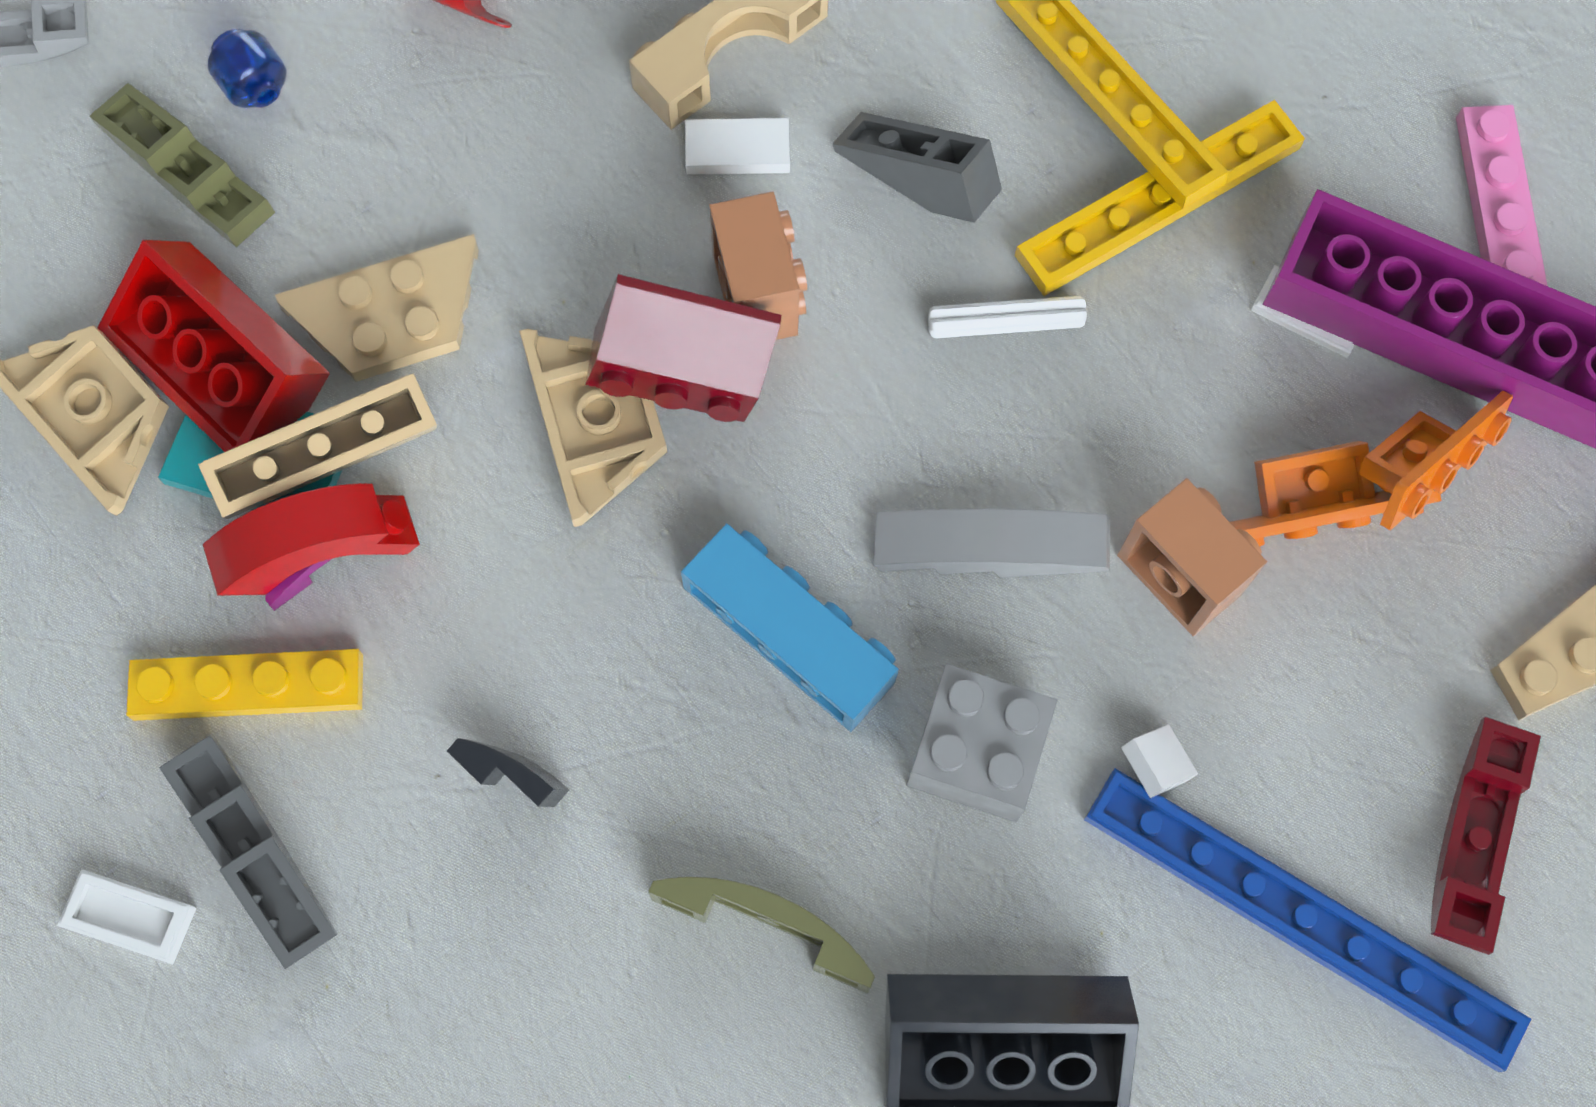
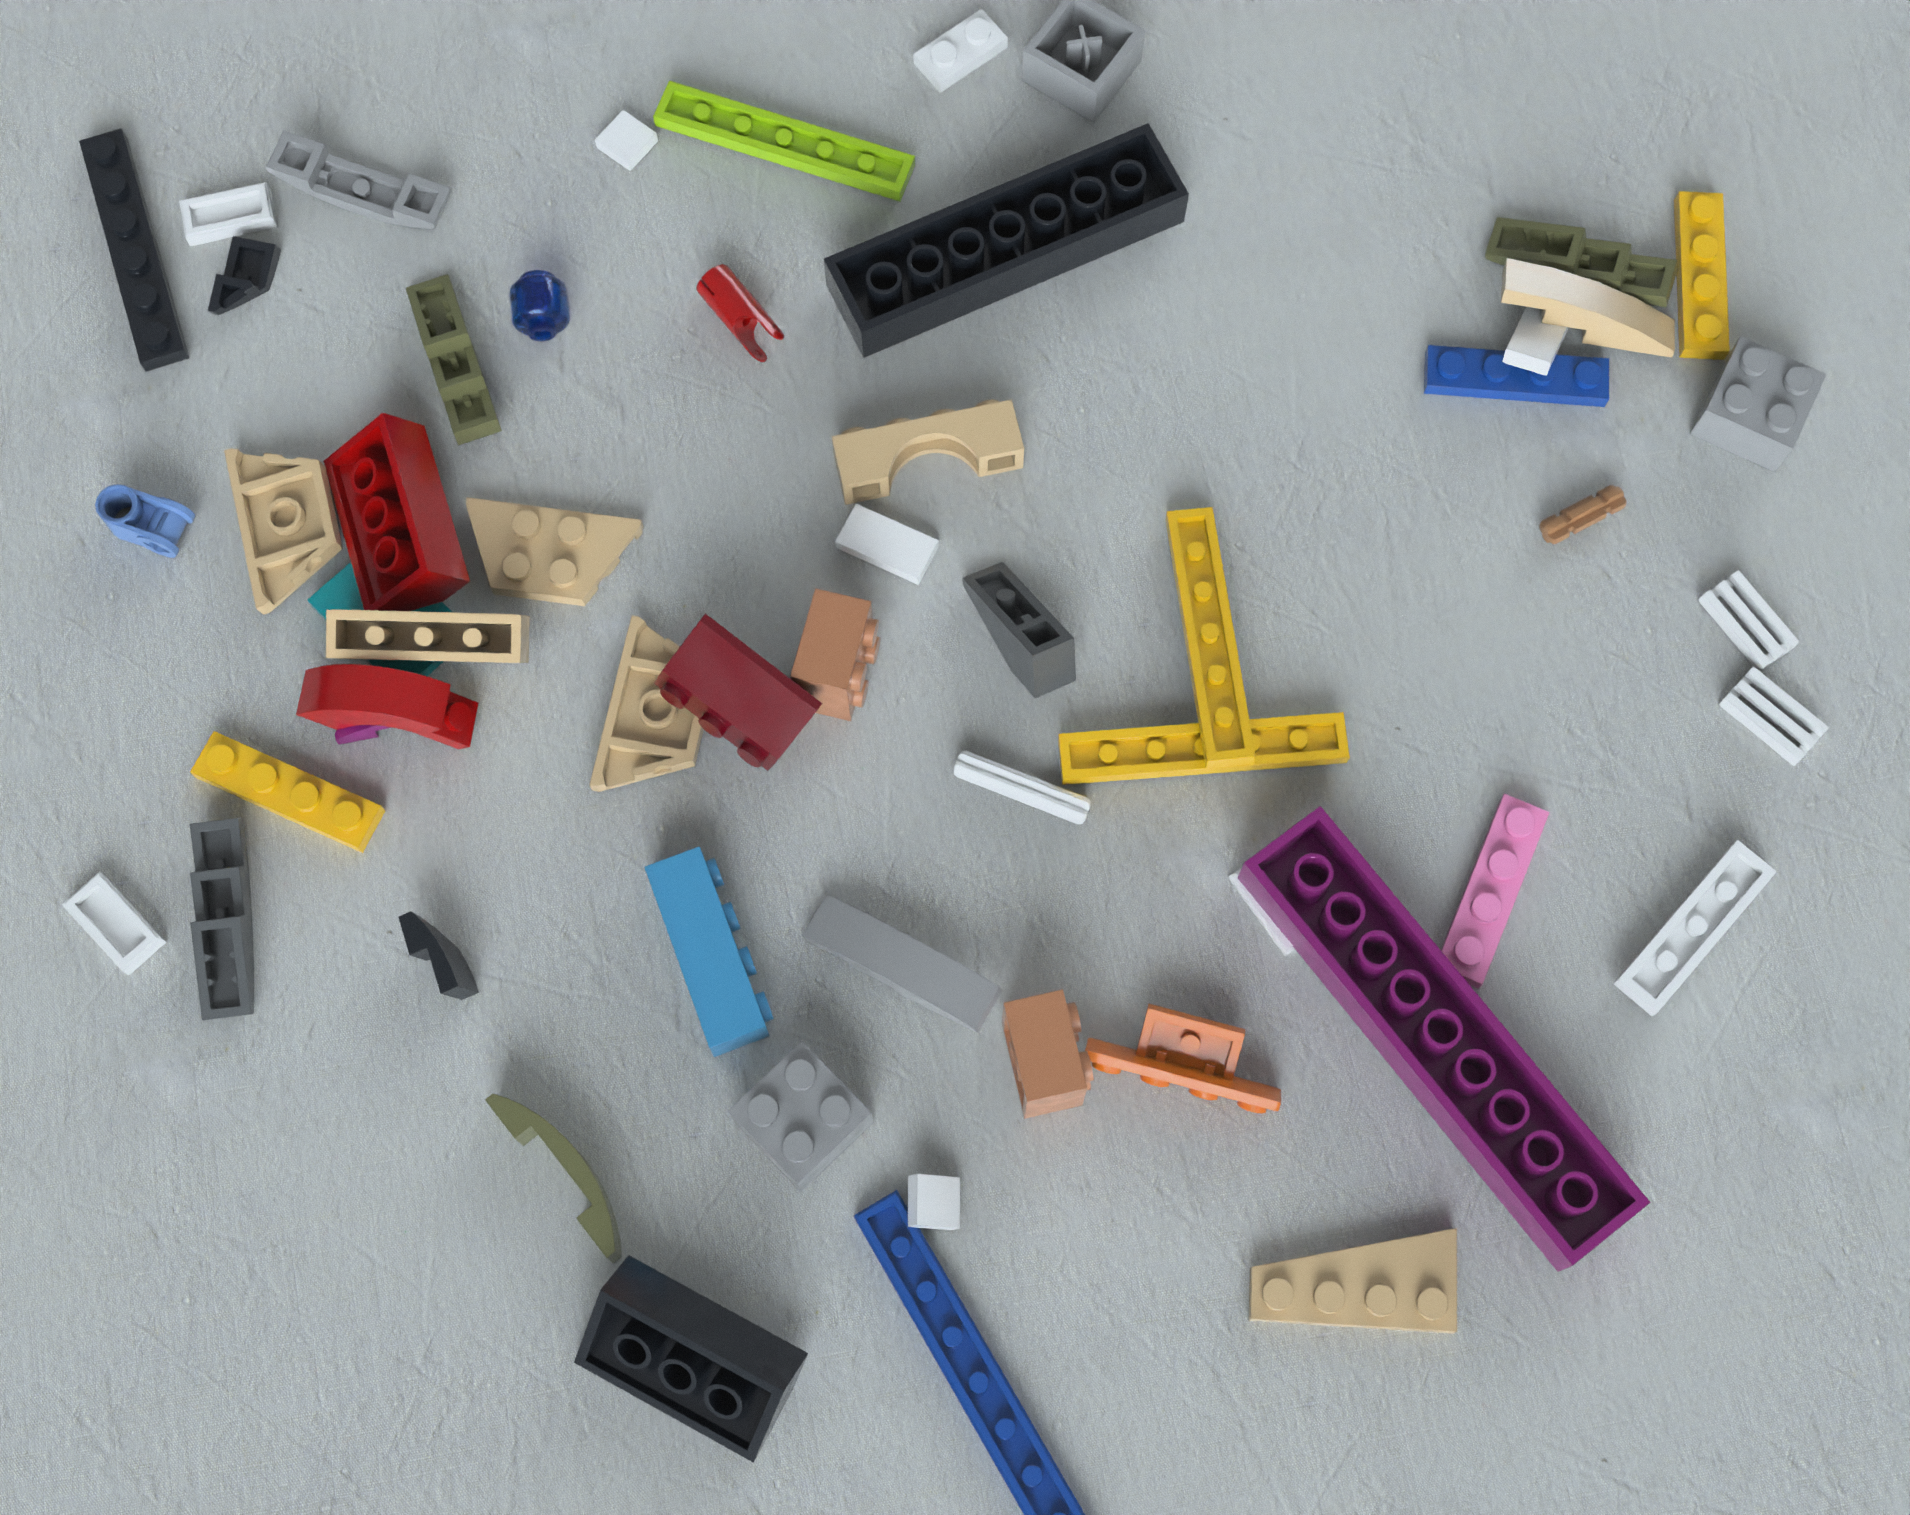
camera: 30 degrees right, 0 degrees up
orange bracket [1358,391,1513,531] -> none
dark red slope [1431,717,1541,955] -> none

